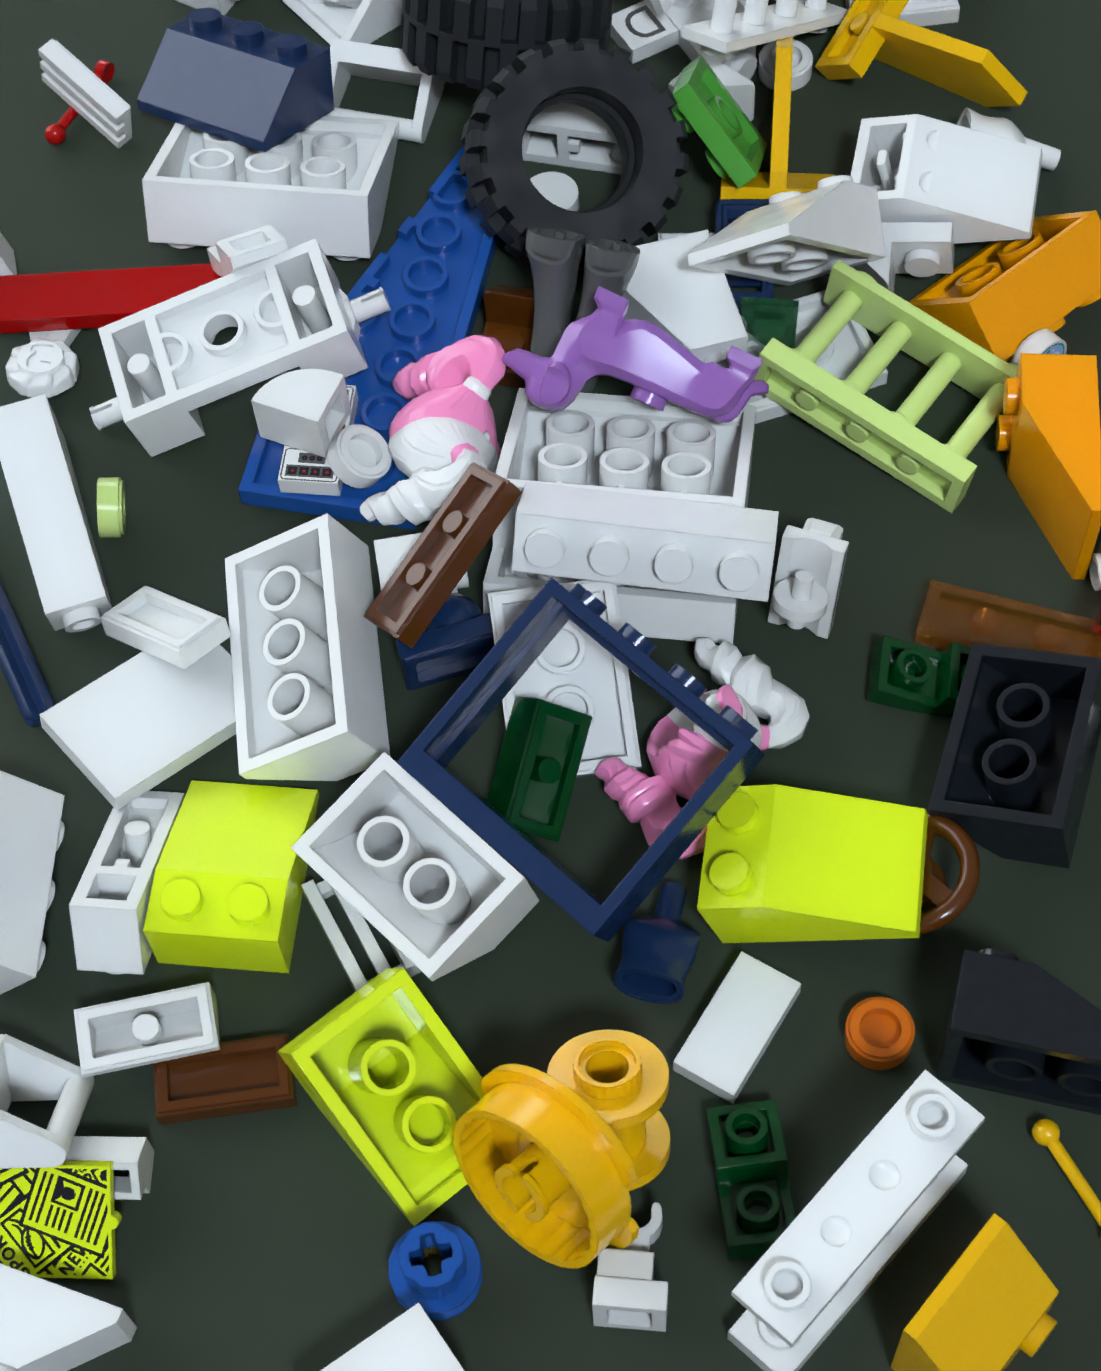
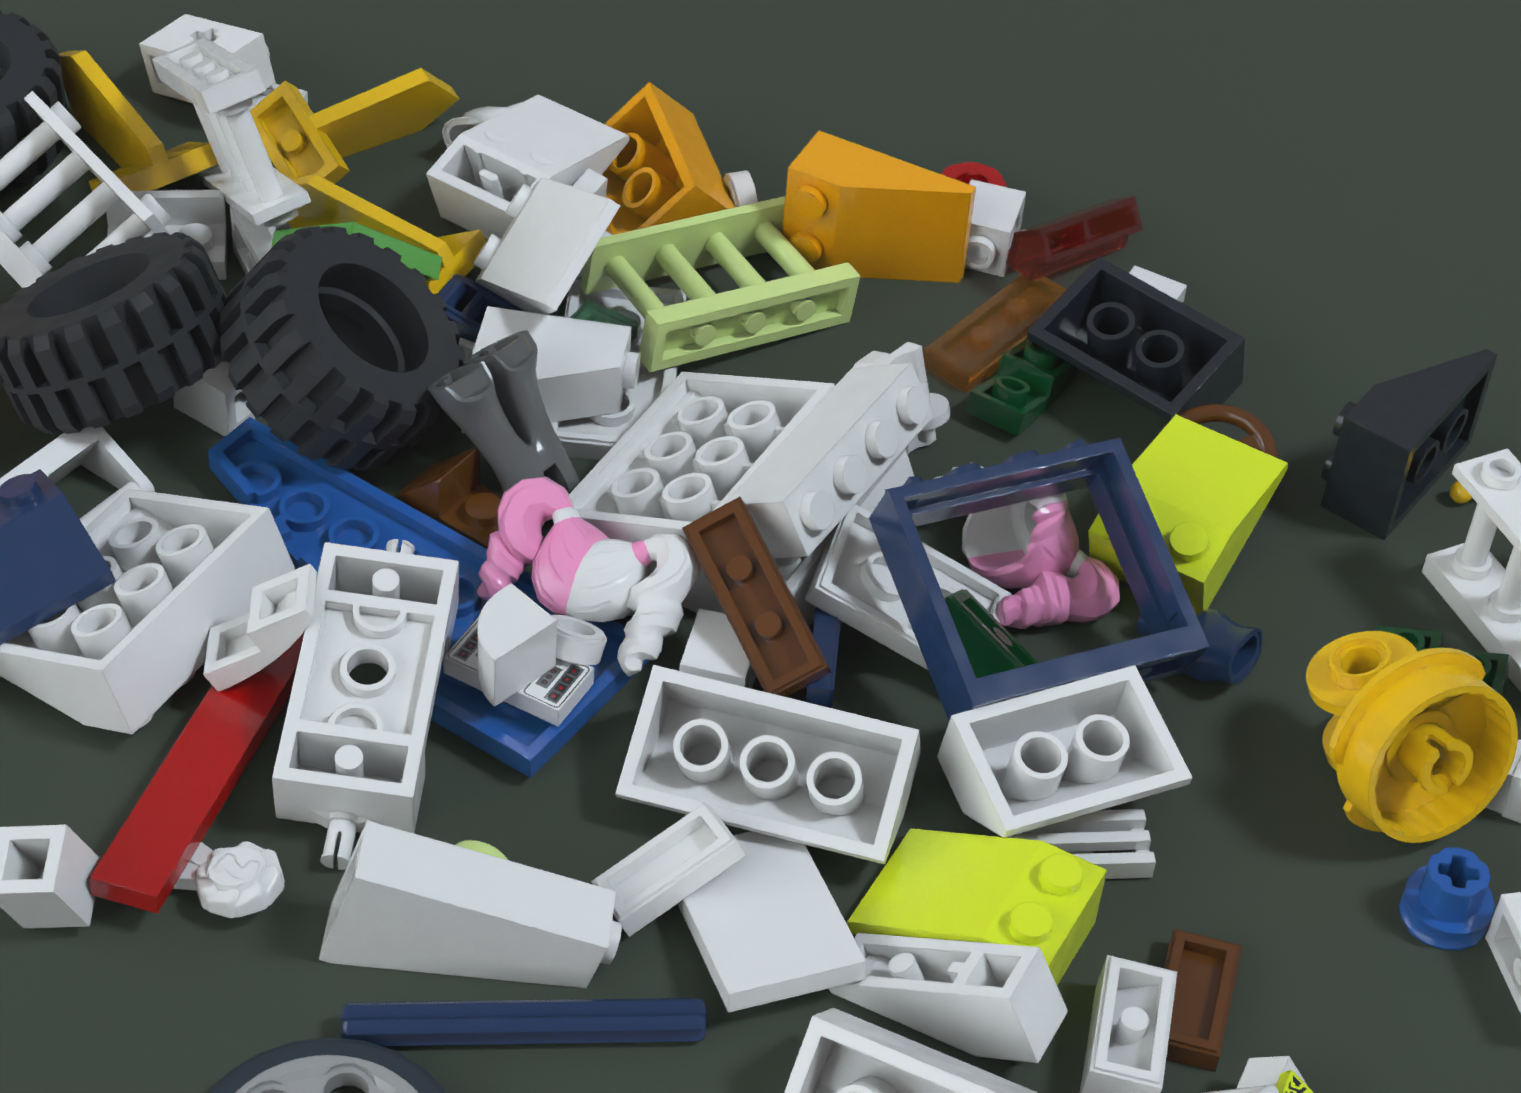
camera: 75 degrees left, 15 degrees down
neon yellow slope [277,968,485,1226] -> none
medium lavender animal [502,286,769,423] -> none
white tile [673,951,801,1104] -> none
orange tile [844,997,915,1070] -> none

